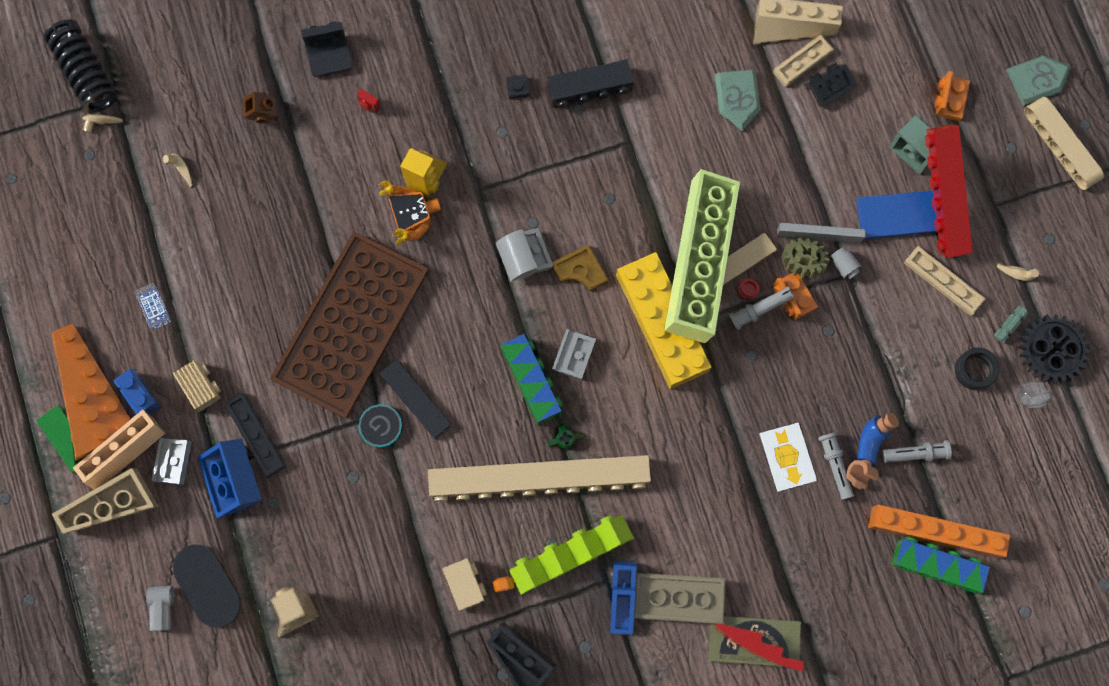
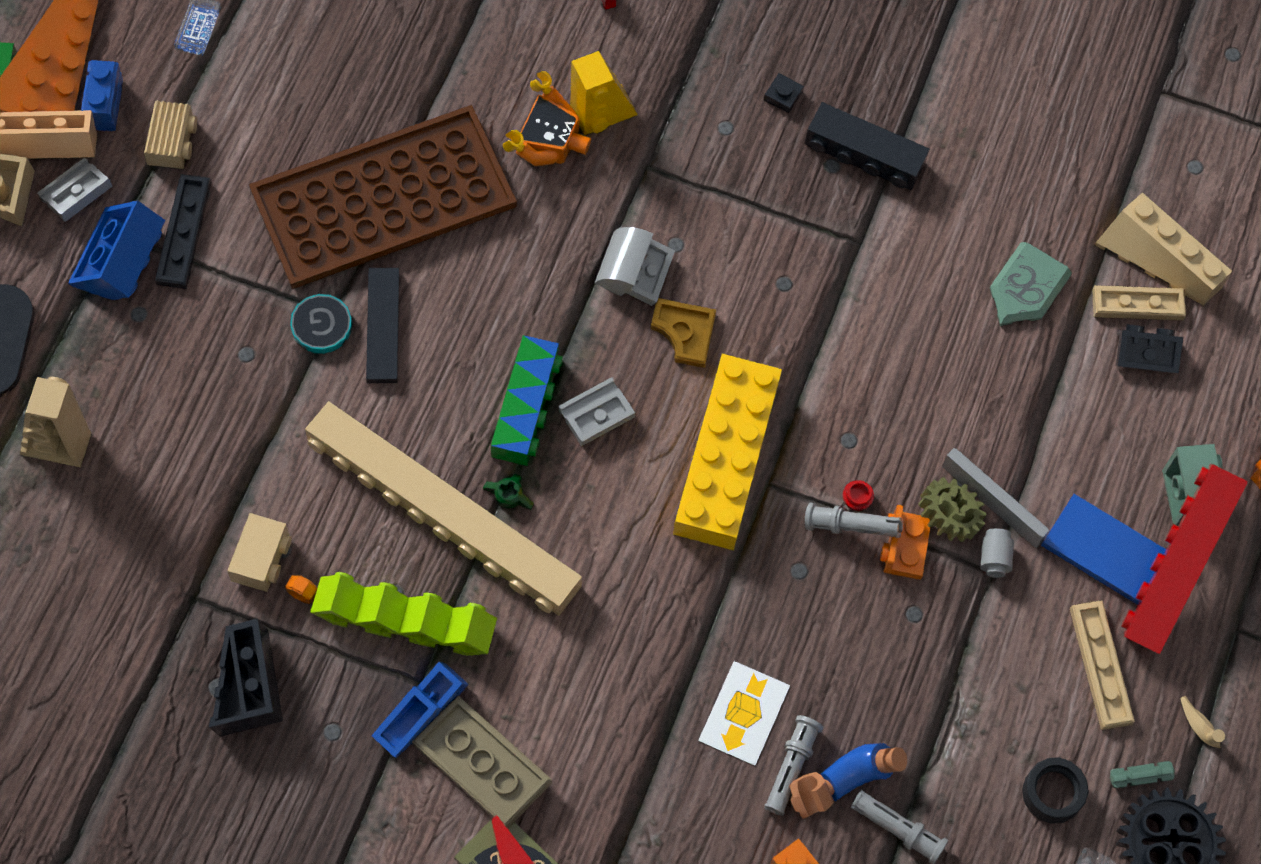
camera: 35 degrees right, 10 degrees down
yellowish green brick [664,169,740,343] -> none
tan tile [723,233,777,286] -> none

